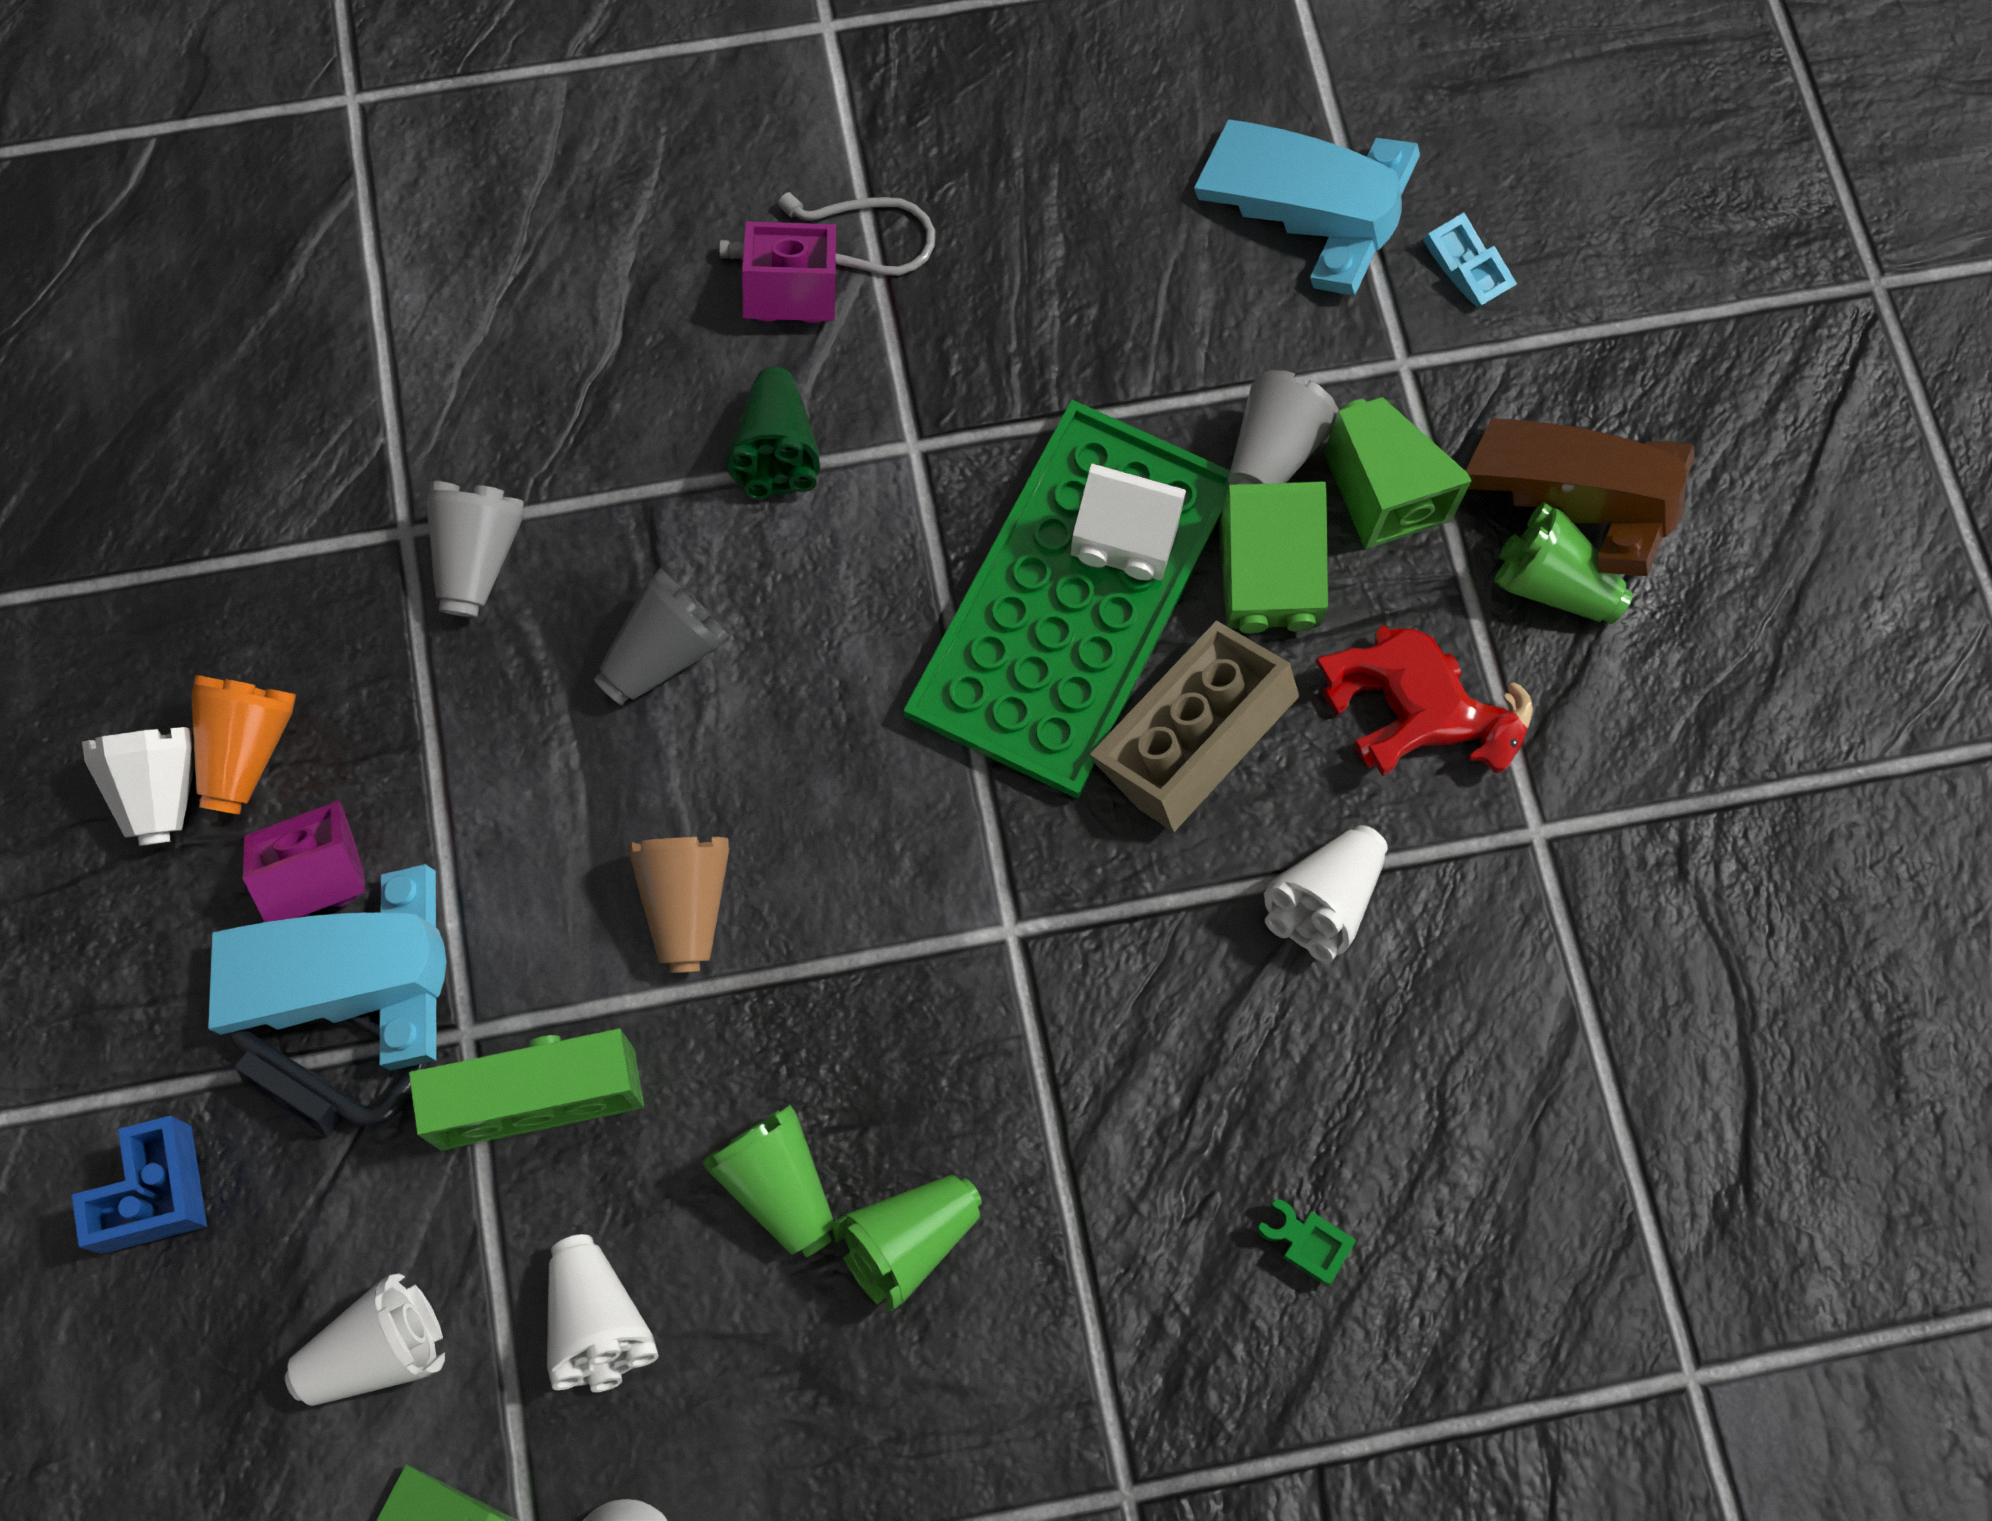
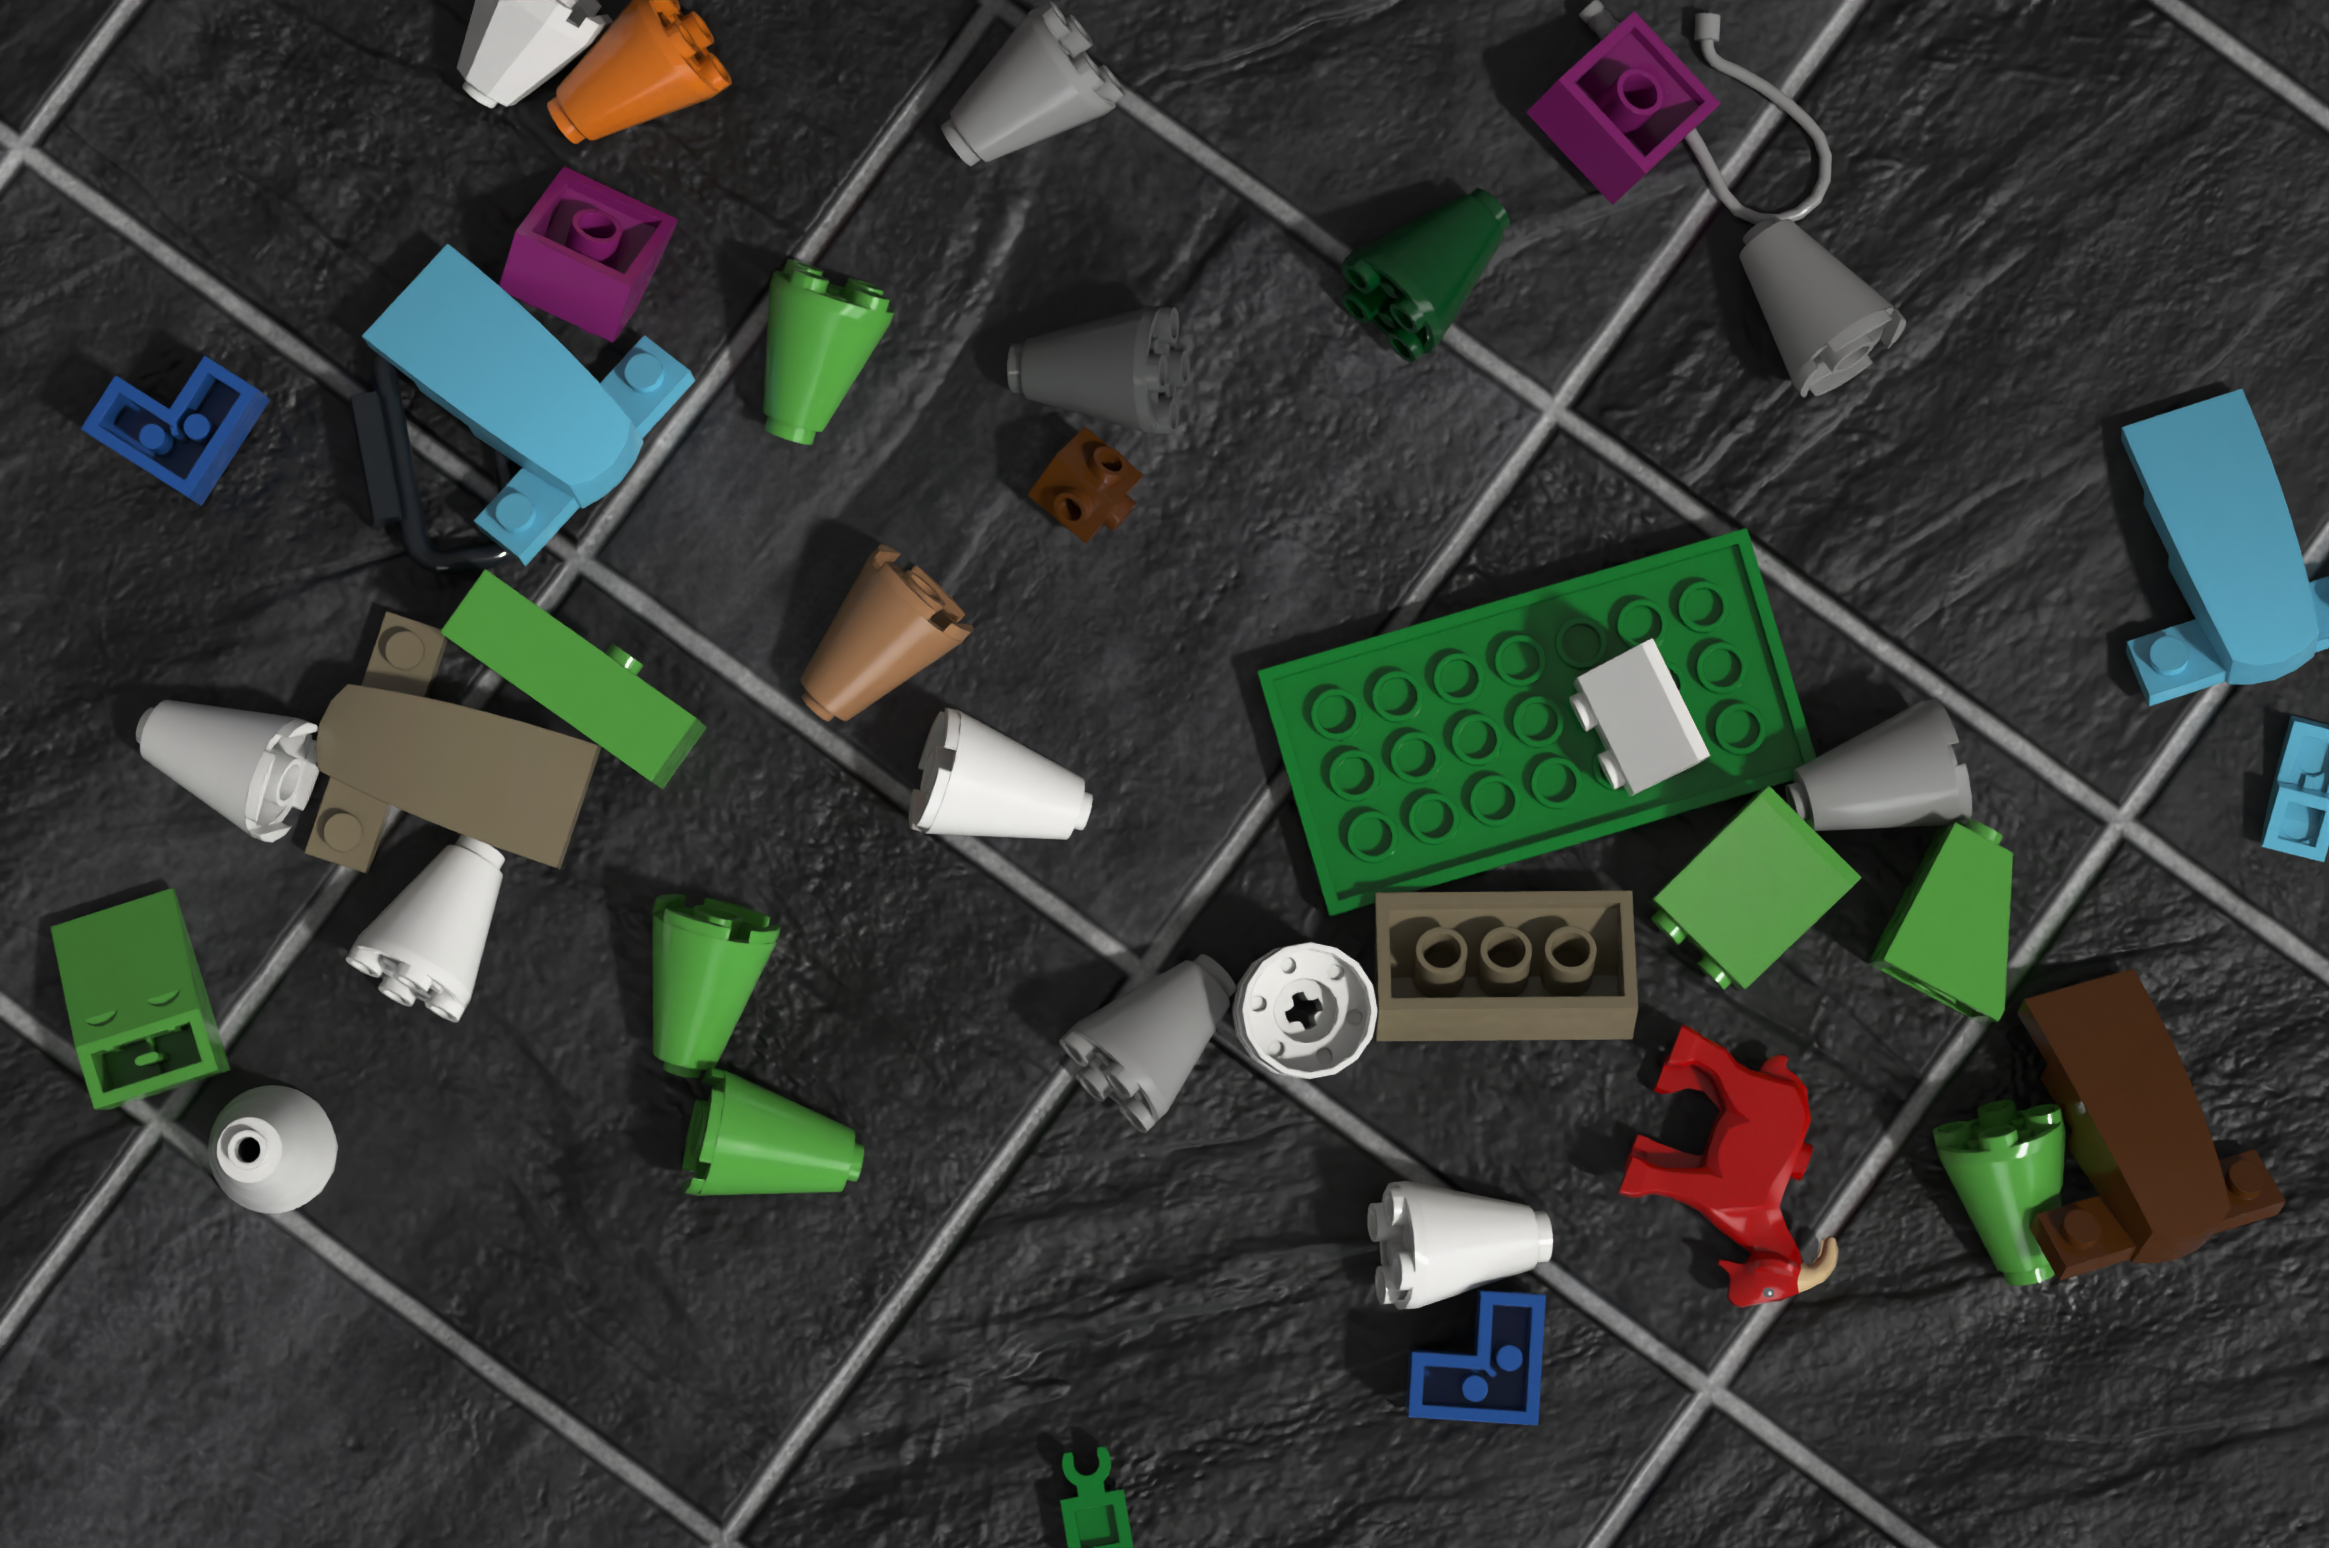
camera: 50 degrees right, 15 degrees up
none -> dark tan slope [305,611,601,874]
none -> bright green cone [763,259,895,445]
none -> white cone [909,707,1093,840]
none -> reddish brown brick [1028,426,1144,544]
none -> light grey cone [1059,954,1237,1133]
none -> white wheel [1232,942,1378,1079]
none -> blue brick [1405,1289,1546,1425]
none -> light grey cone [1739,217,1906,397]

